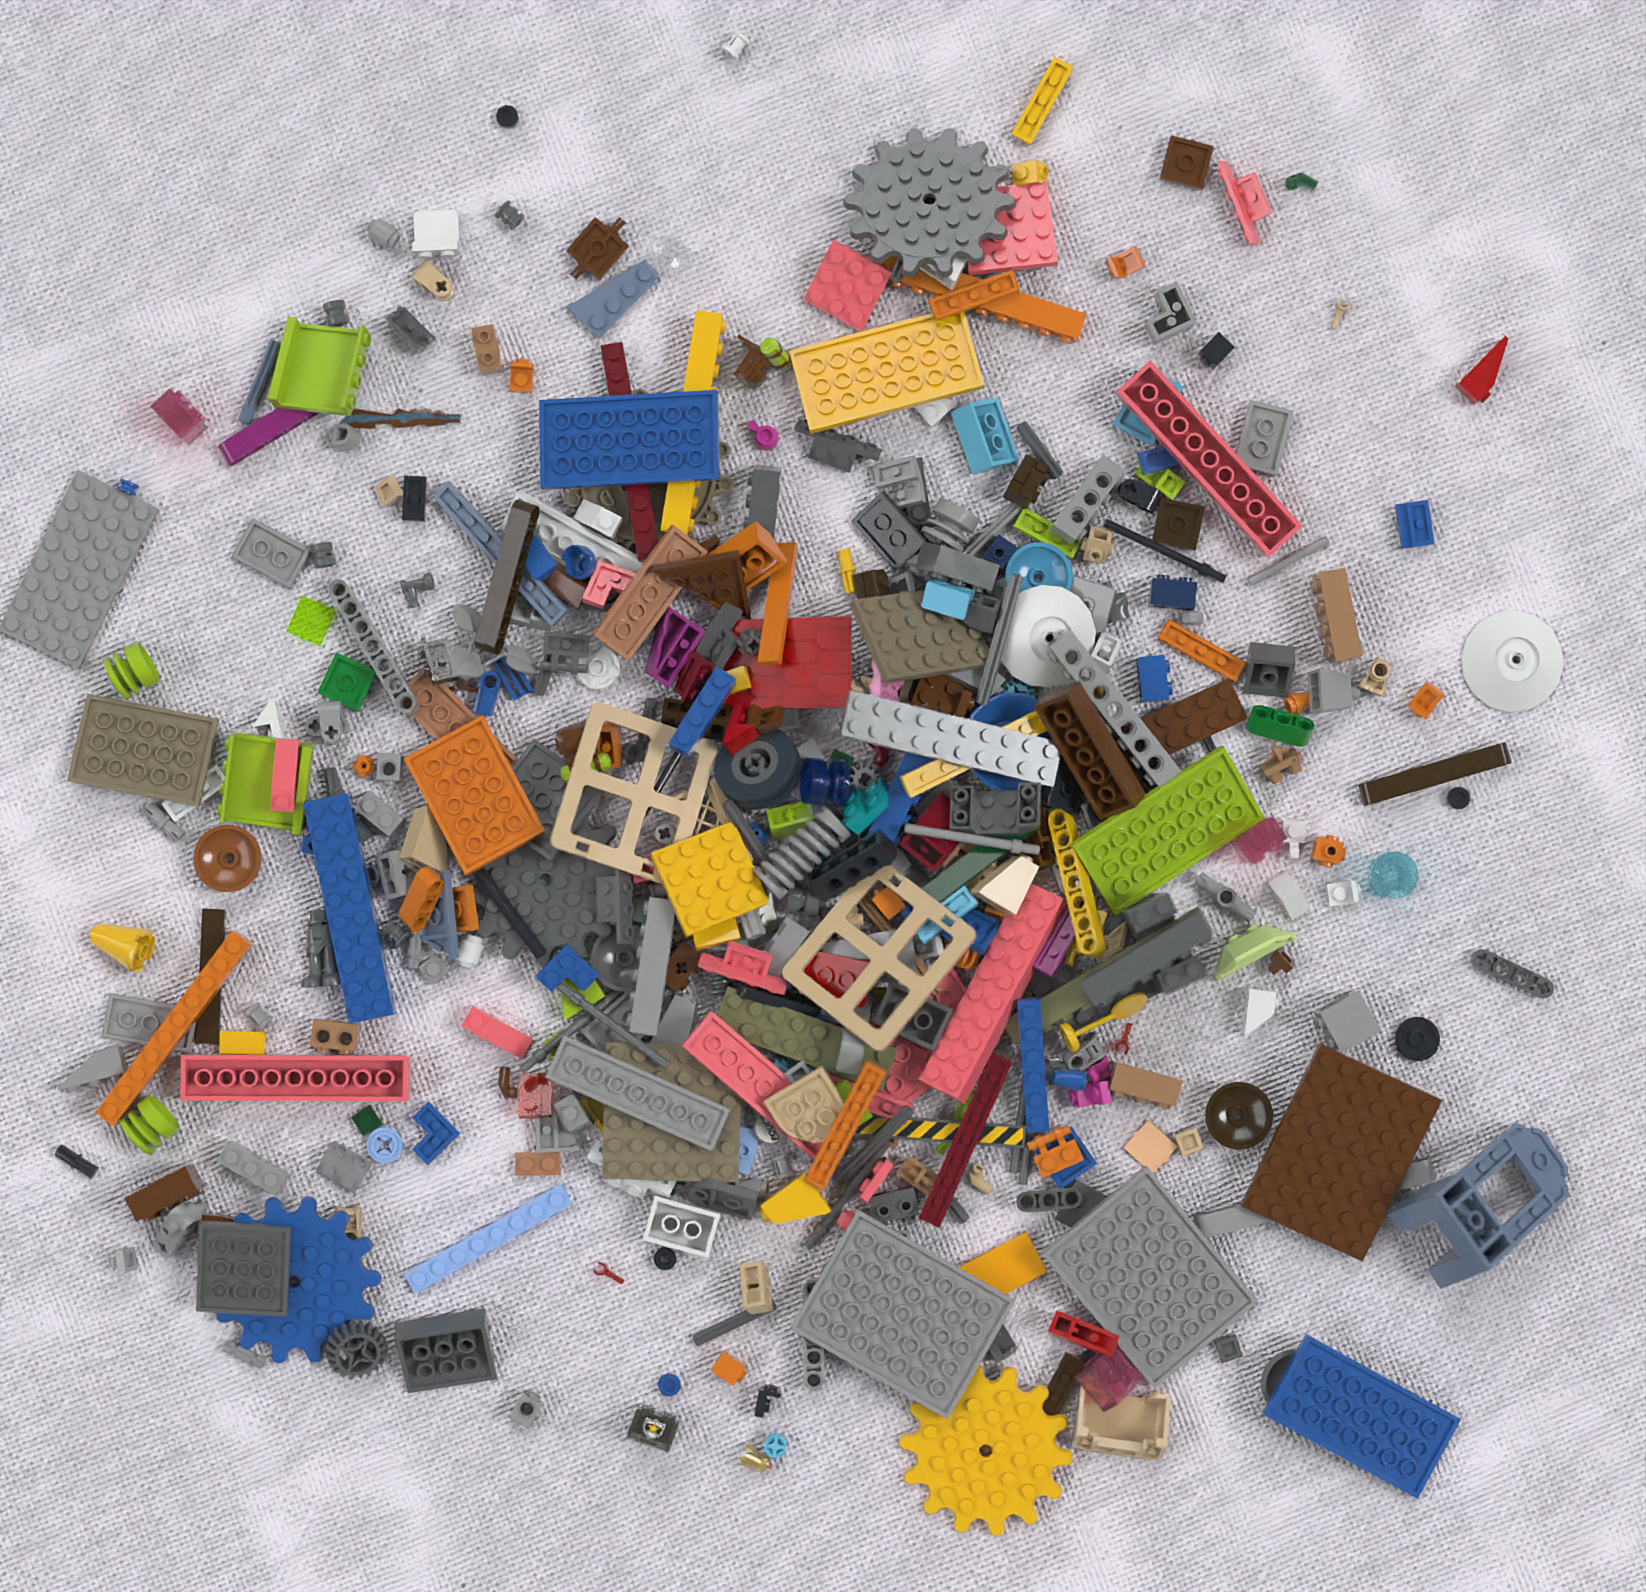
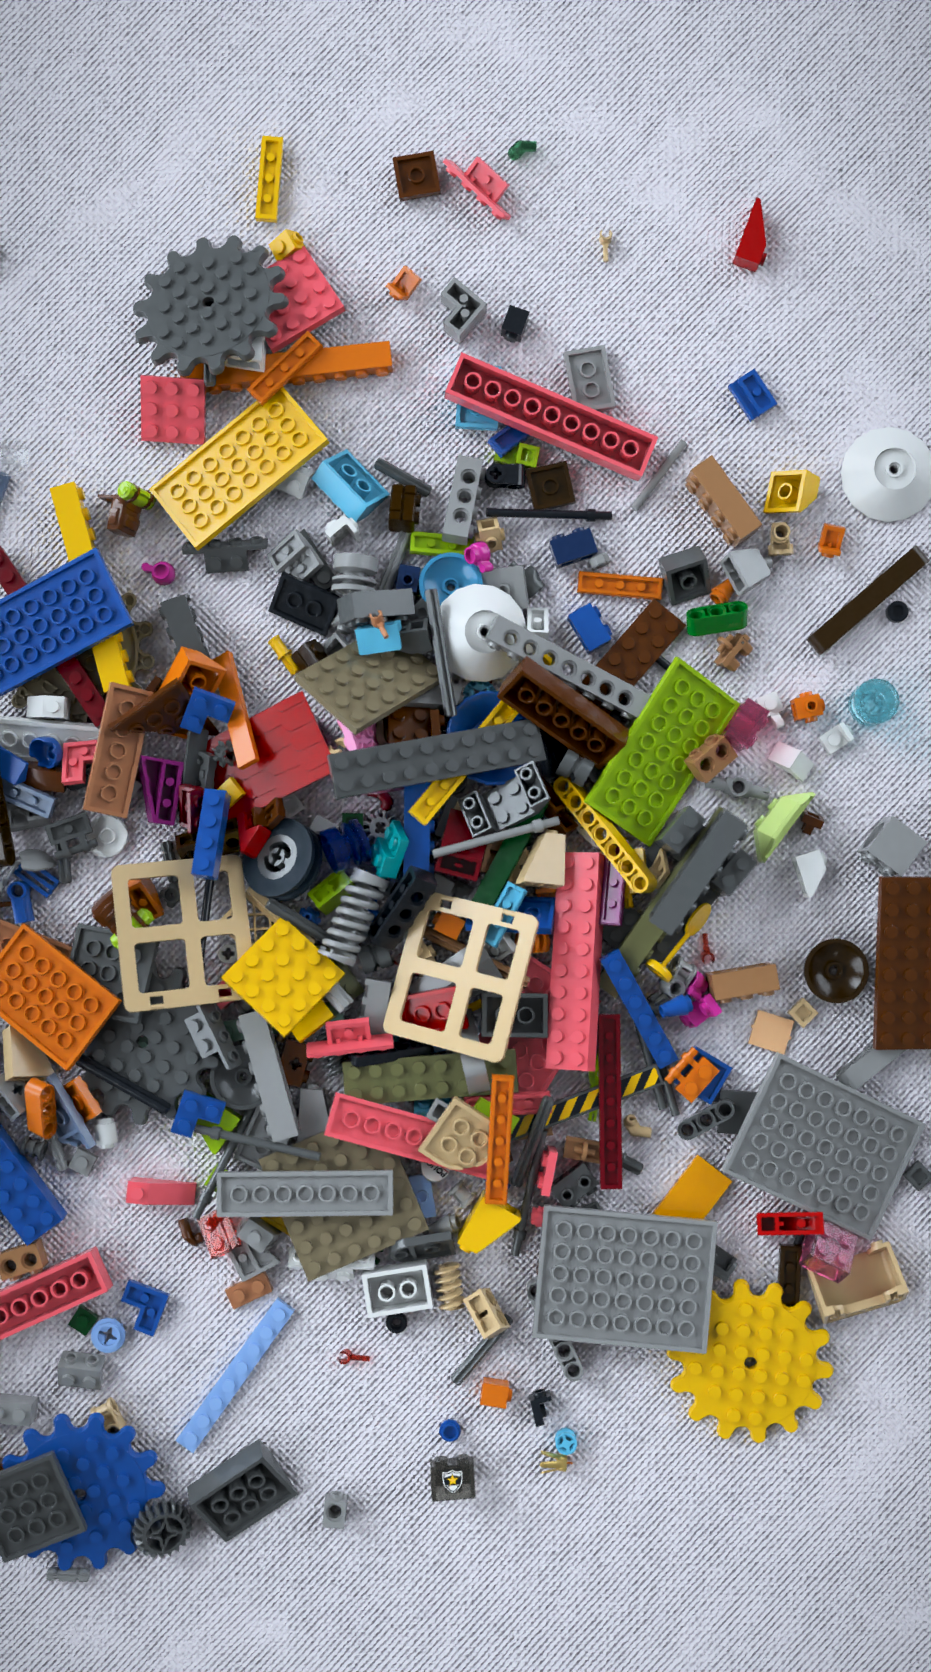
camera: 20 degrees left, 0 degrees up
none -> blue plate [180,686,236,734]
none -> white bracket [324,515,361,547]
none -> nougat hand [369,610,389,639]
none -> tan piece [433,1262,465,1311]
none -> dark pink piece [464,541,493,573]
none -> dark grey wheel [555,749,595,787]
none -> medium nougat brick [684,734,738,783]
none -> yellow slope [763,470,821,514]

